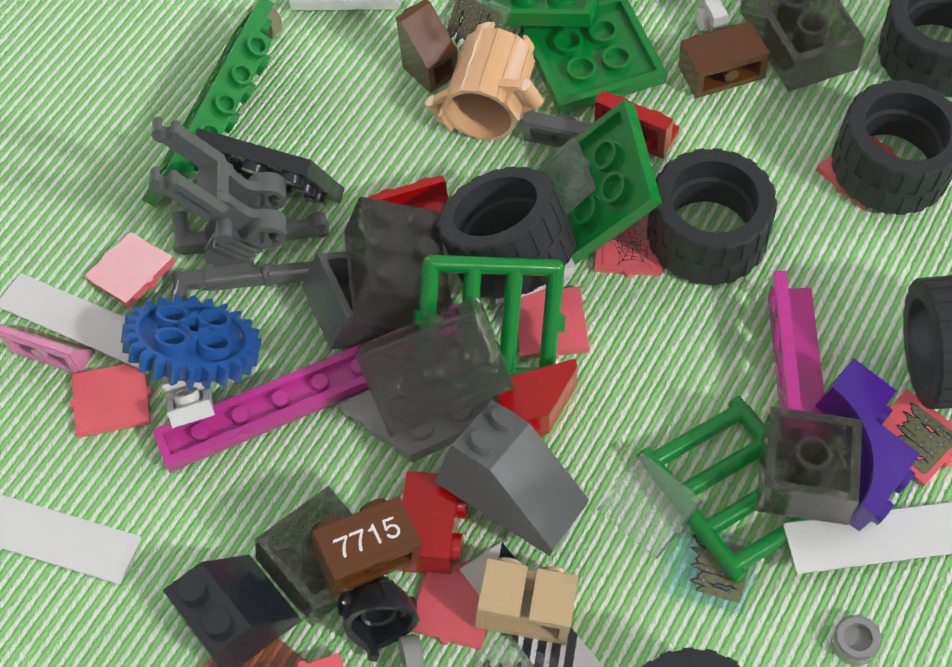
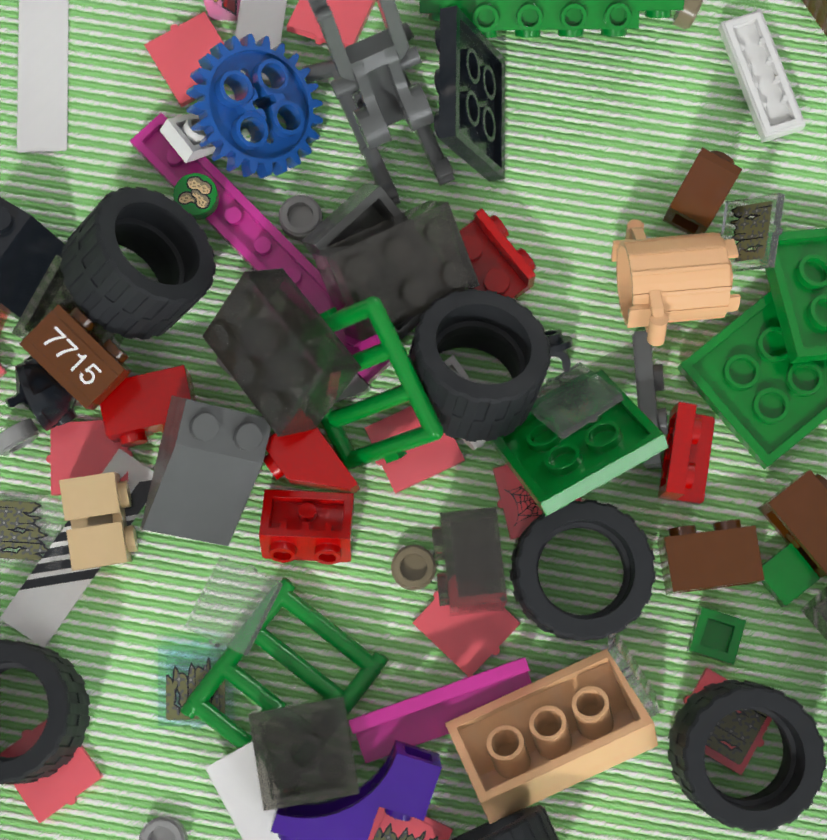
camera: 70 degrees right, 20 degrees up
none -> black tyre [60,187,216,340]
none -> tile [173,173,219,220]
none -> red bracket [259,489,354,565]
none -> light grey tile [279,195,323,241]
none -> dark tan tile [391,545,436,591]
none -> coral piece [413,569,521,677]
none -> clear smoke brick [432,507,507,617]
none -> light nougat slope [445,646,658,824]
none -> clear piece [608,634,659,717]
none -> reddish brown brick [658,519,765,595]
none -> green tile [687,607,746,665]
none -> green tile [761,543,821,607]

